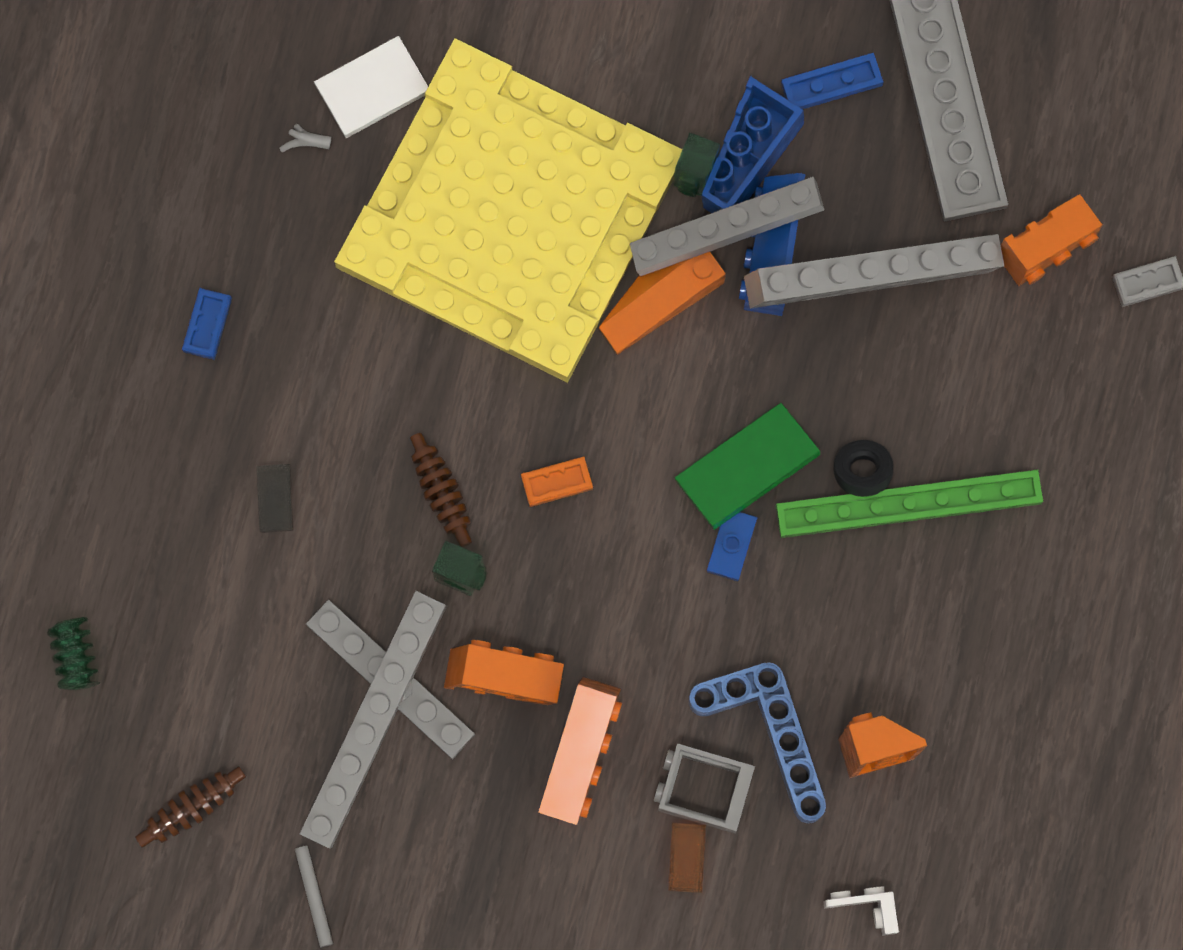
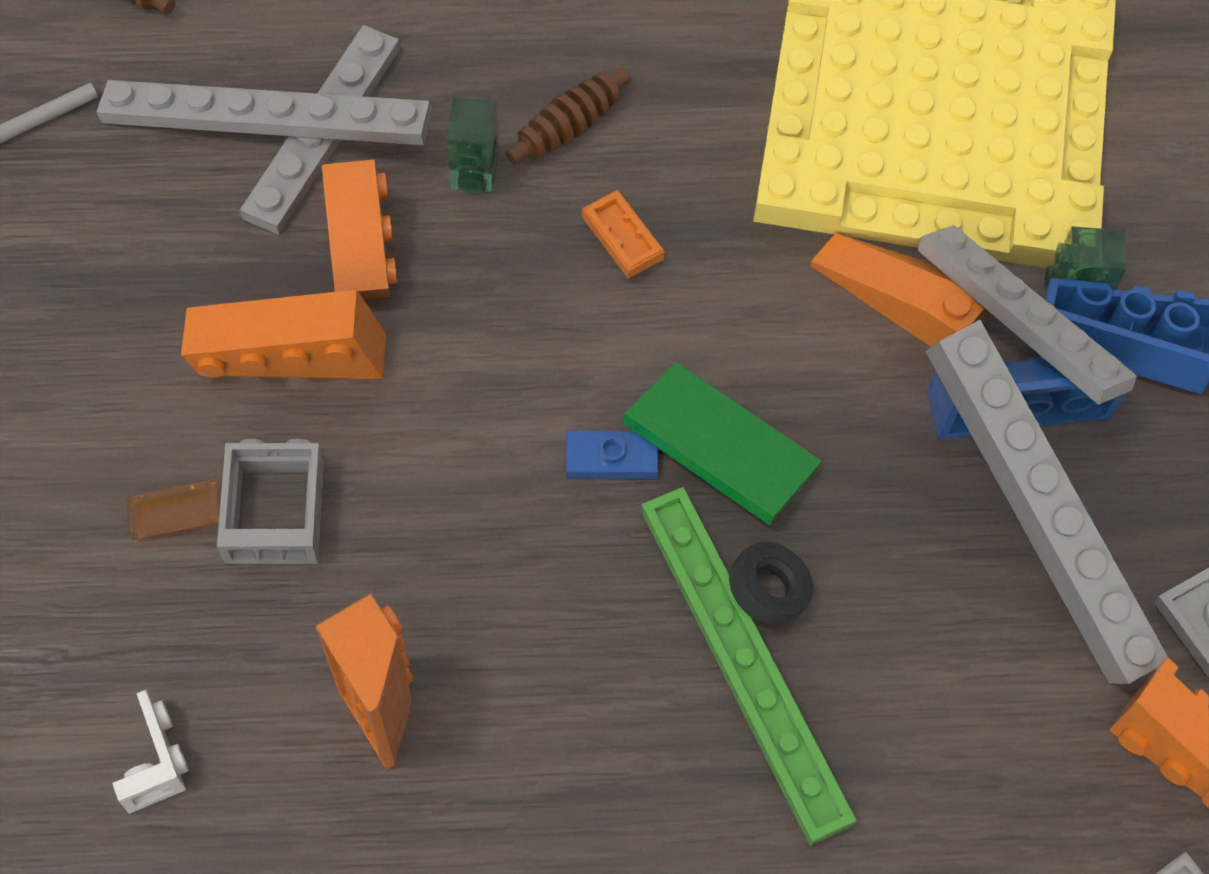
camera: 70 degrees right, 15 degrees down
medium blue beam [688,662,826,823] -> none

